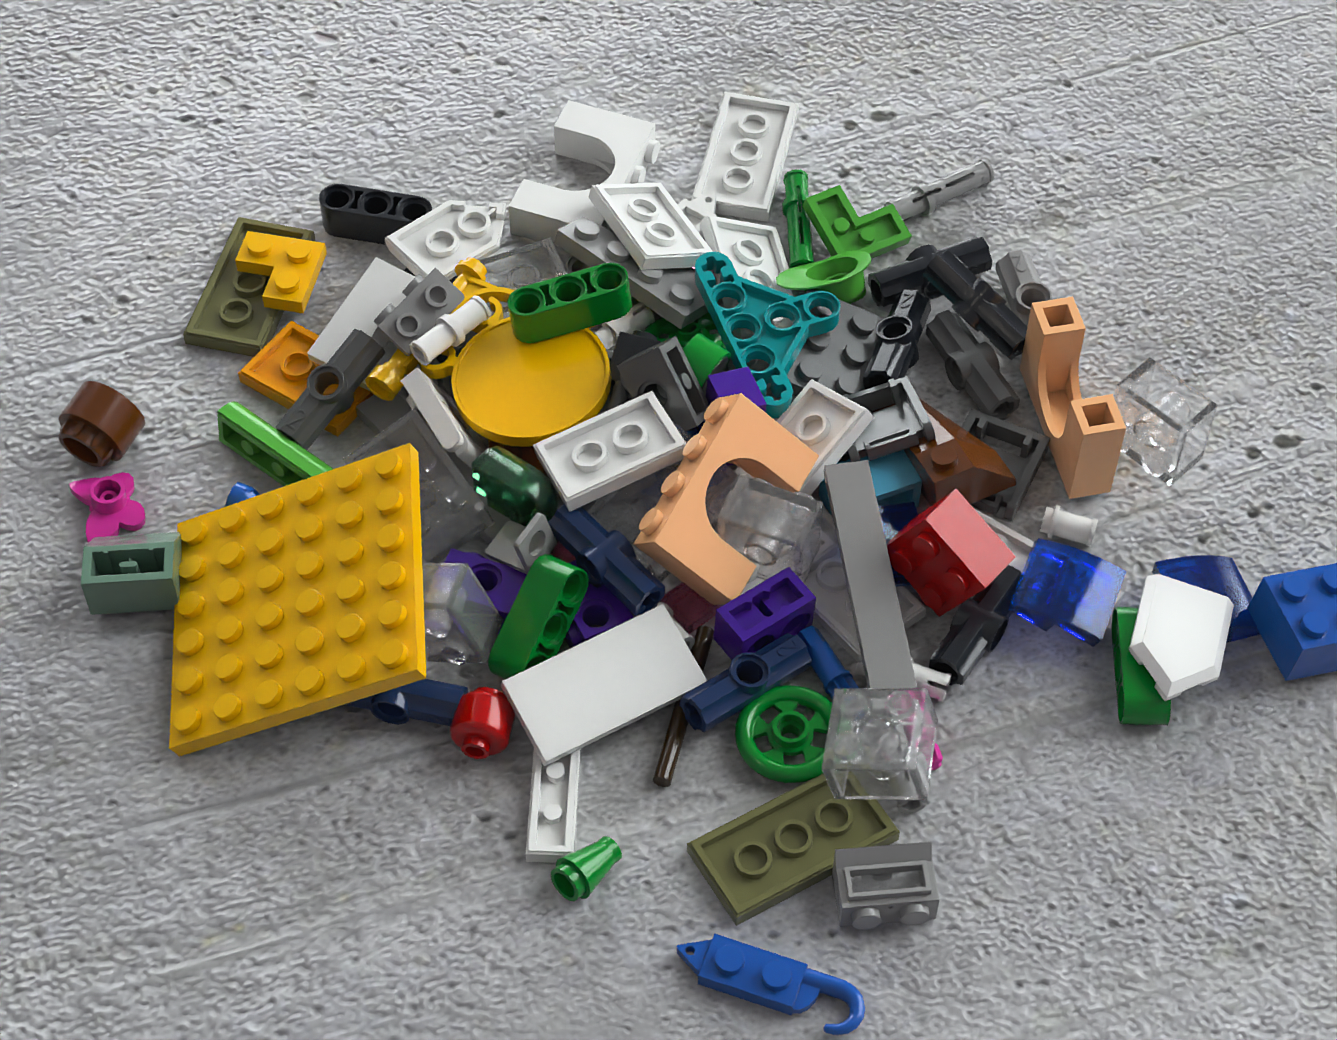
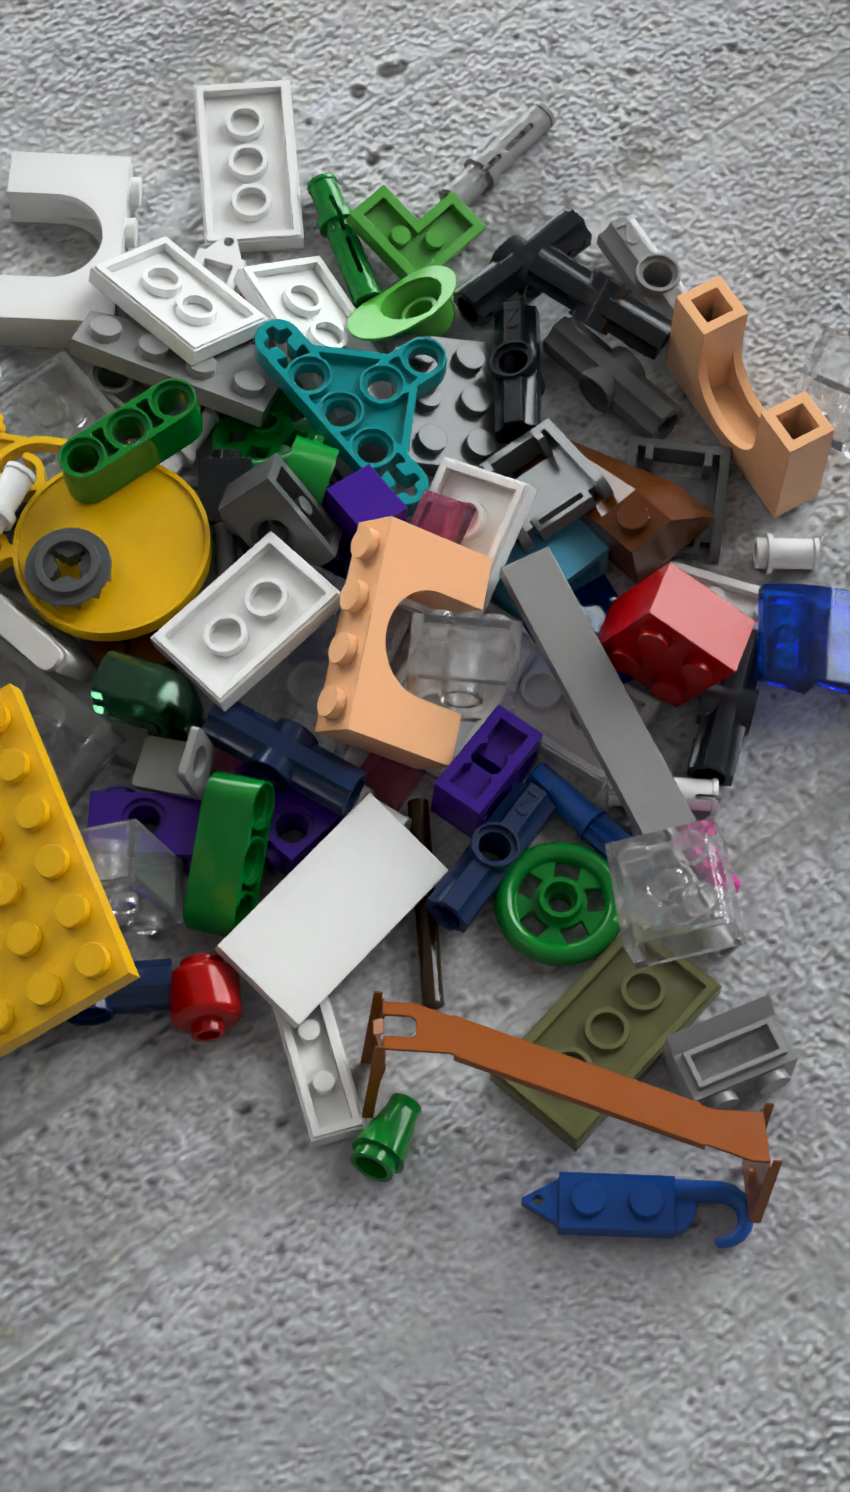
camera: 20 degrees left, 10 degrees up
none -> dark grey gear [25,528,112,610]
none -> dark orange piece [360,991,782,1223]
none -> clear pink tile [410,489,476,545]

